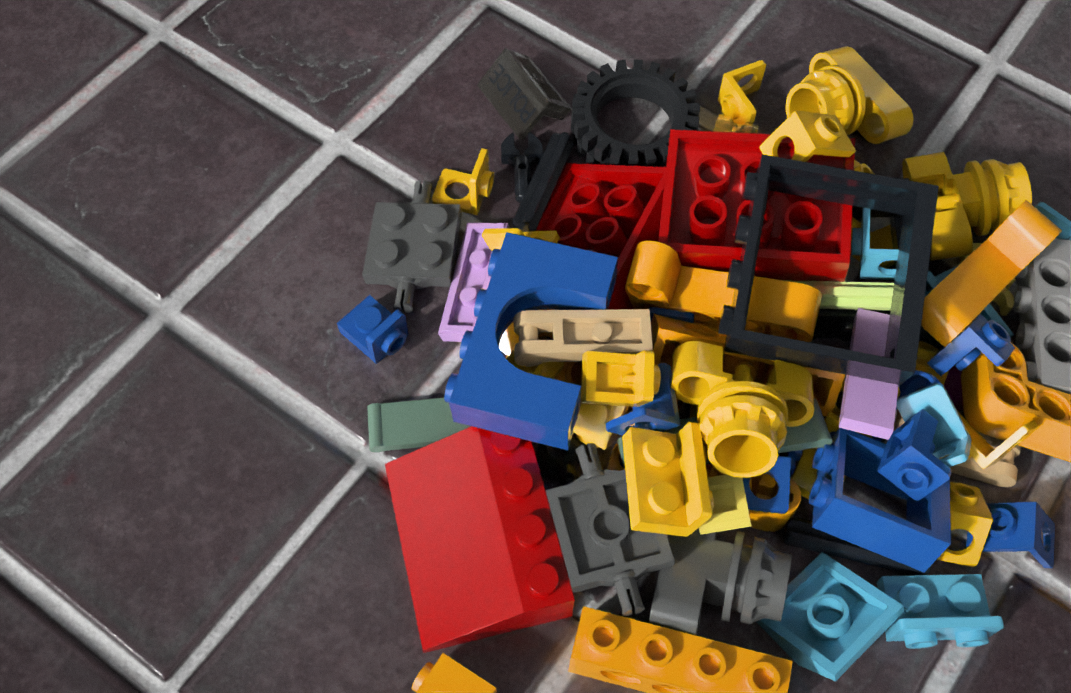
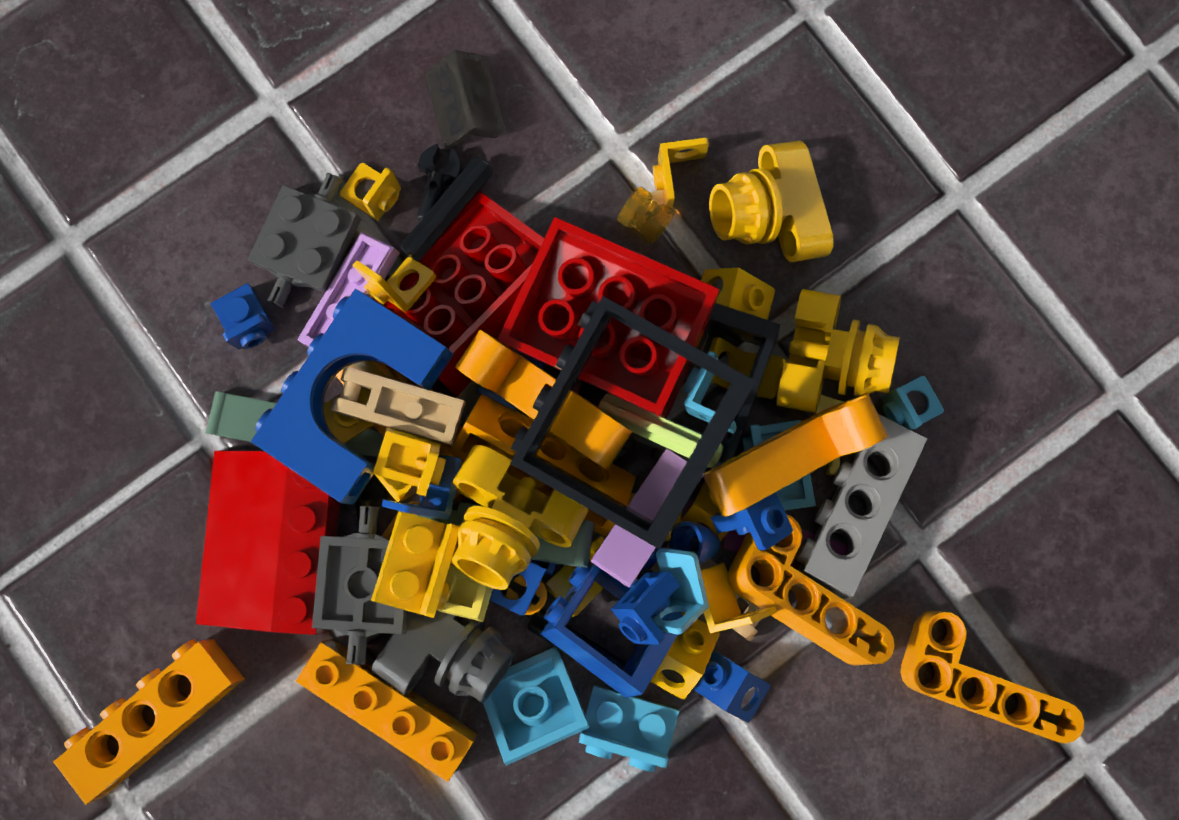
camera: 20 degrees right, 20 degrees up
black tyre [570,59,700,167] -> none
yellow bracket [760,110,856,162] -> none

